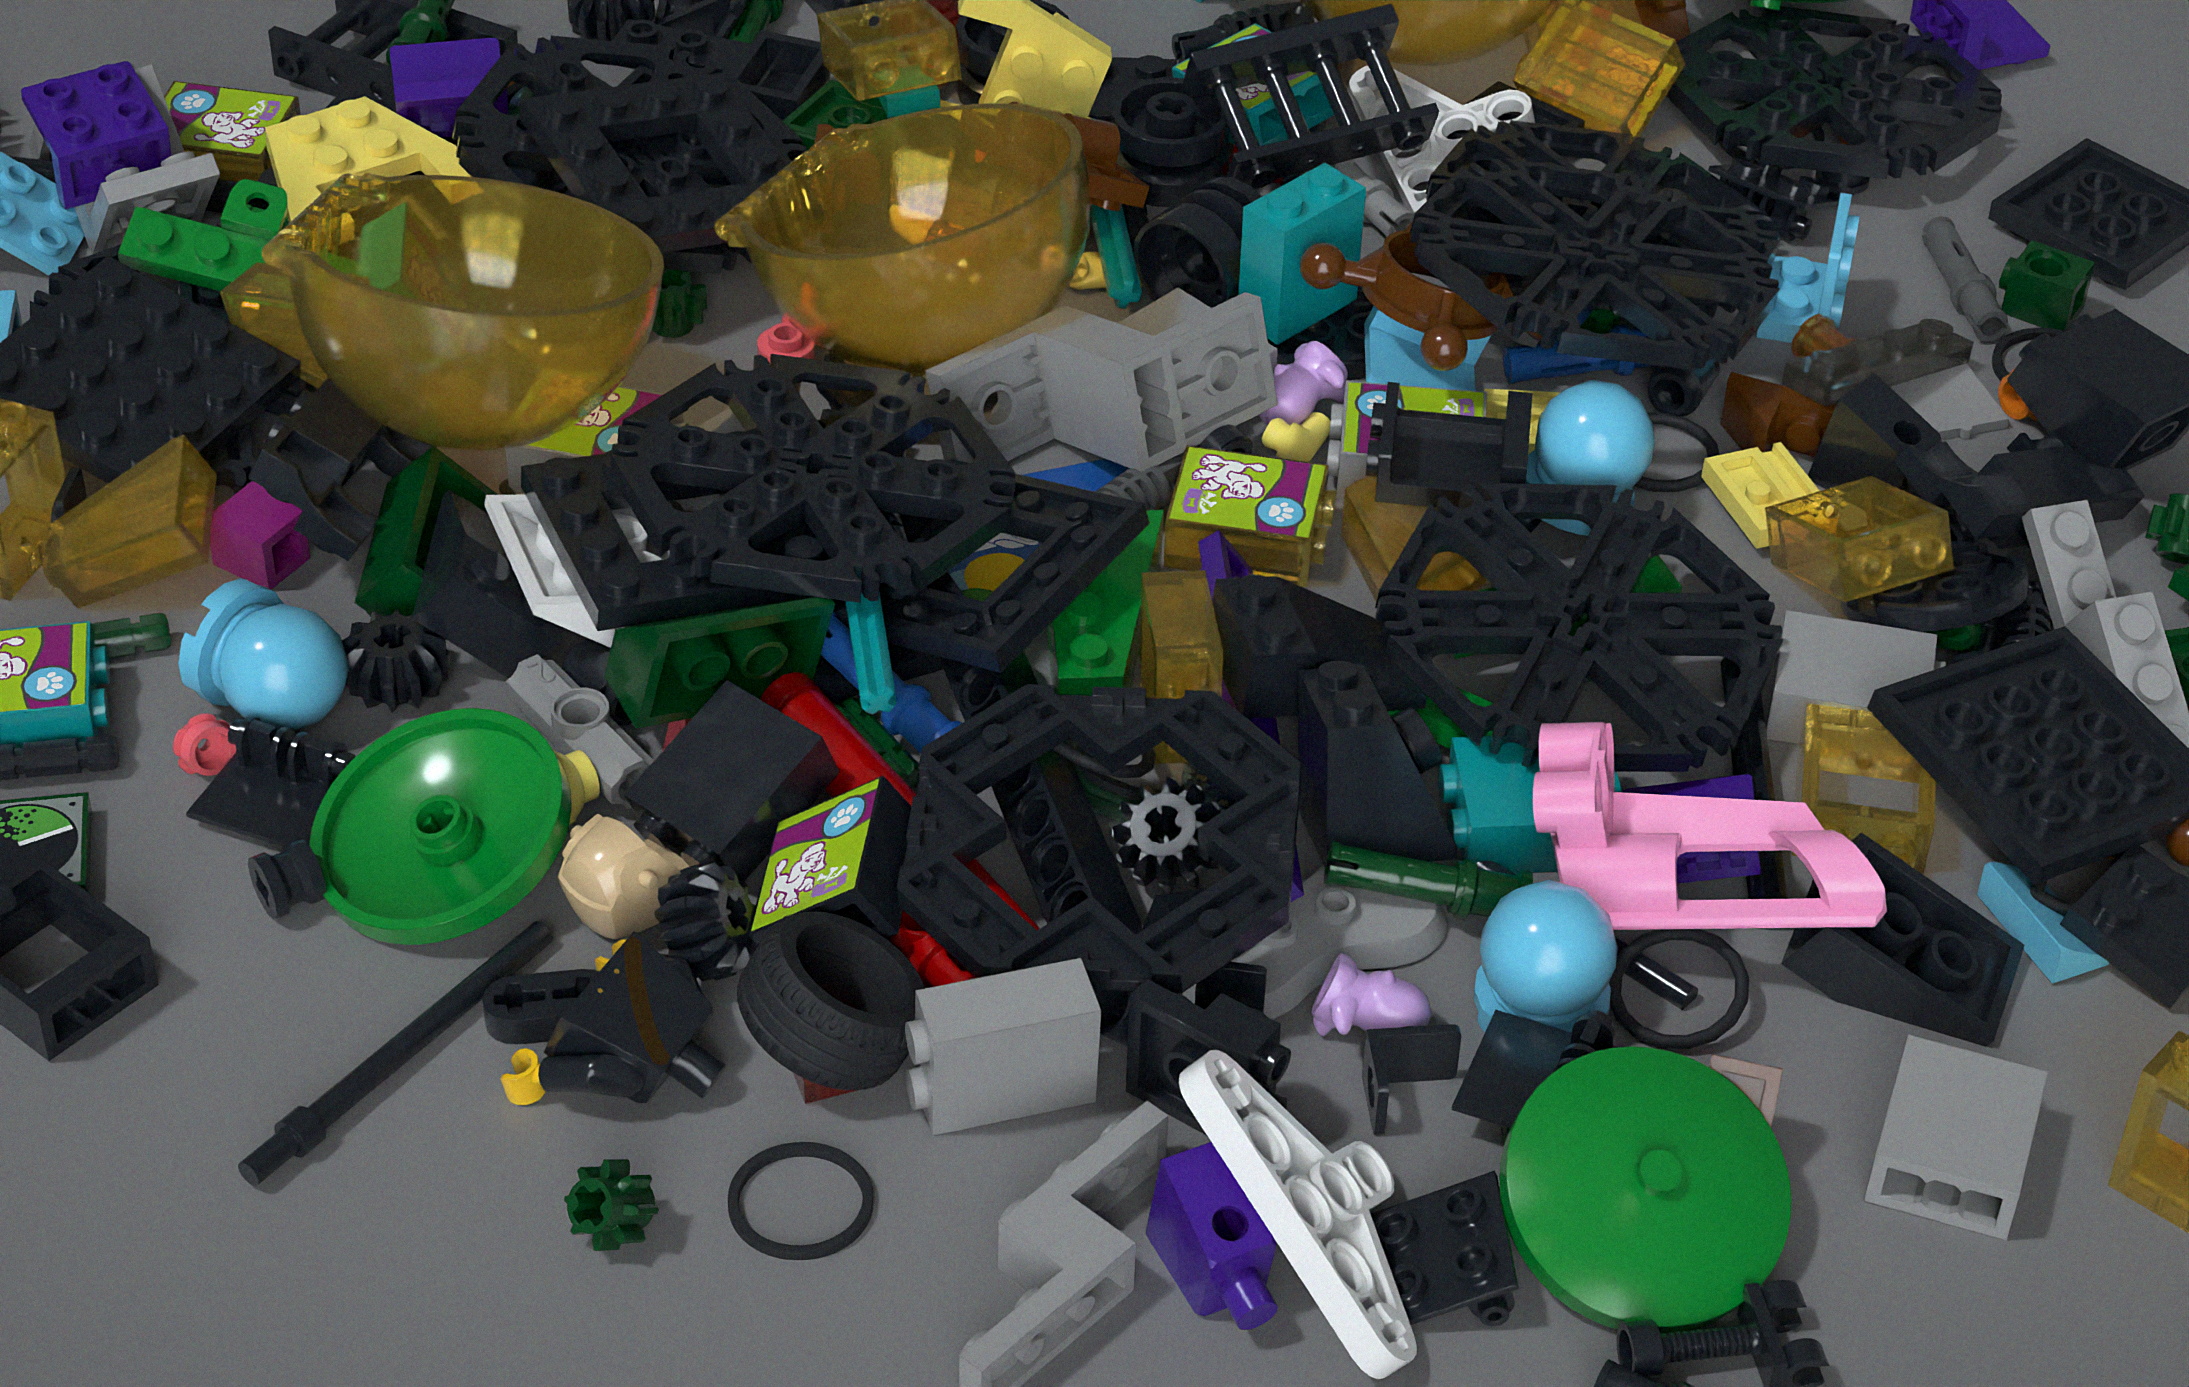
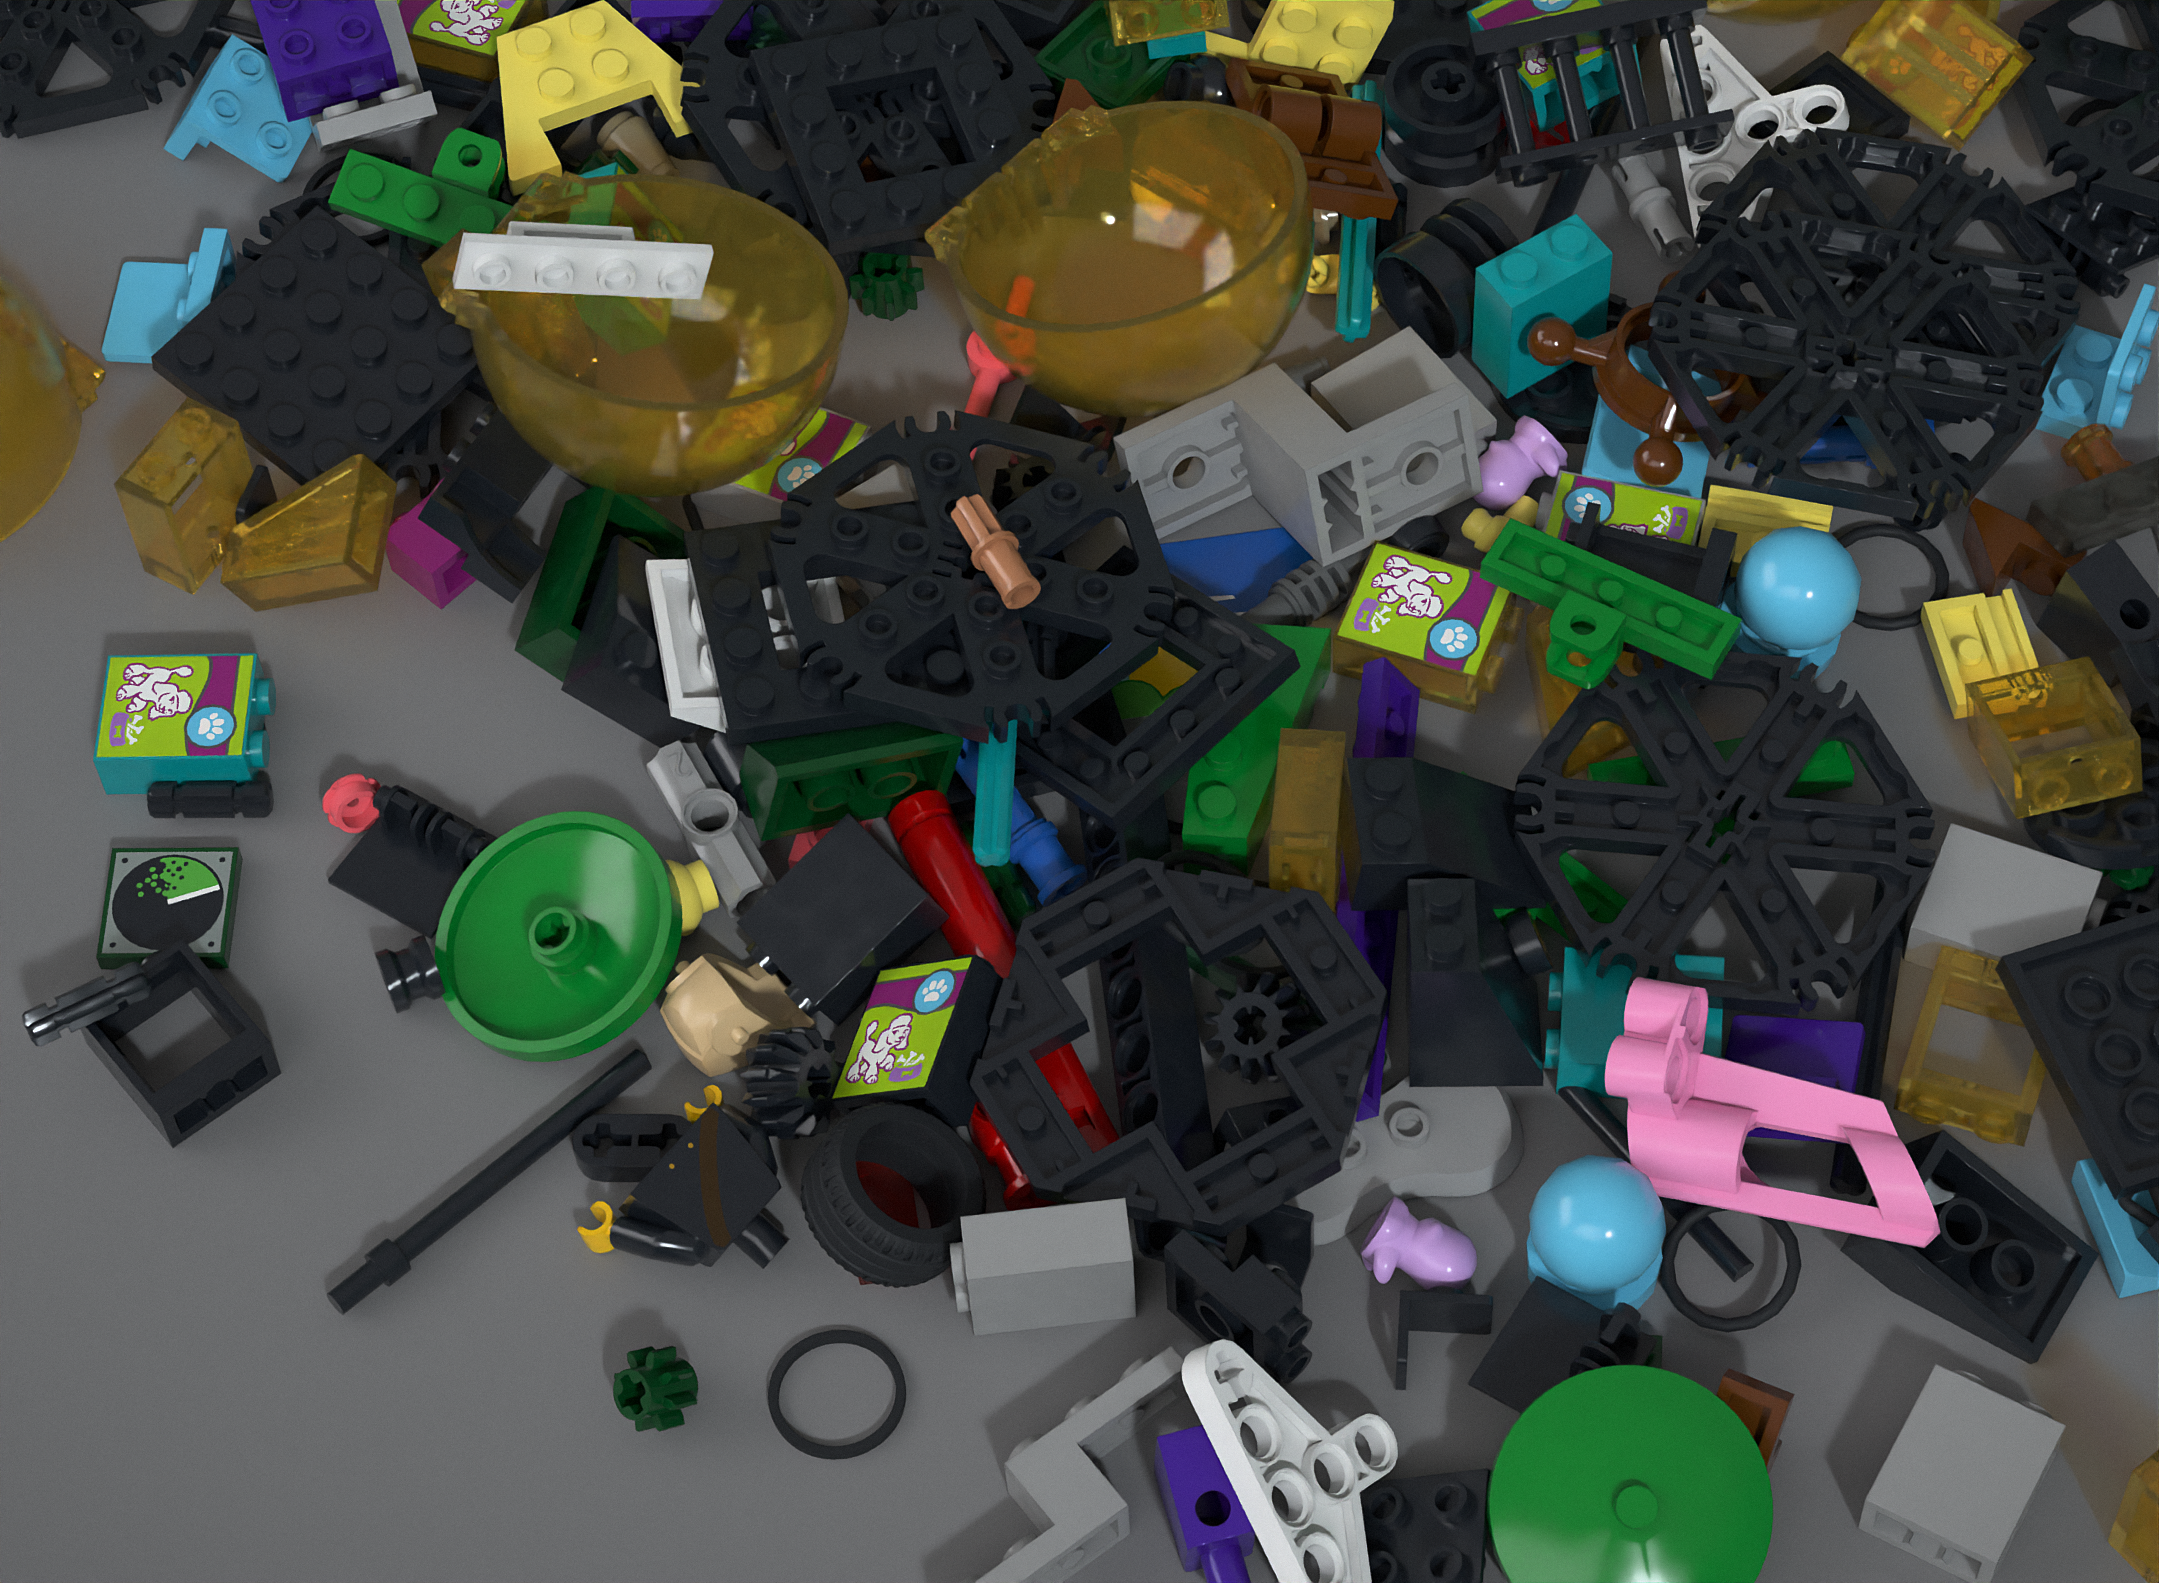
camera: 15 degrees right, 15 degrees up
dark green axle [91,613,171,659] -> none
medium azure tile [178,578,350,731] -> none
black gear [342,607,450,712] -> none
dark green pin [1324,841,1533,920] -> none
none -> white bracket [452,221,714,300]
none -> nougat axle [951,494,1041,609]
none -> green plate [1480,518,1742,689]

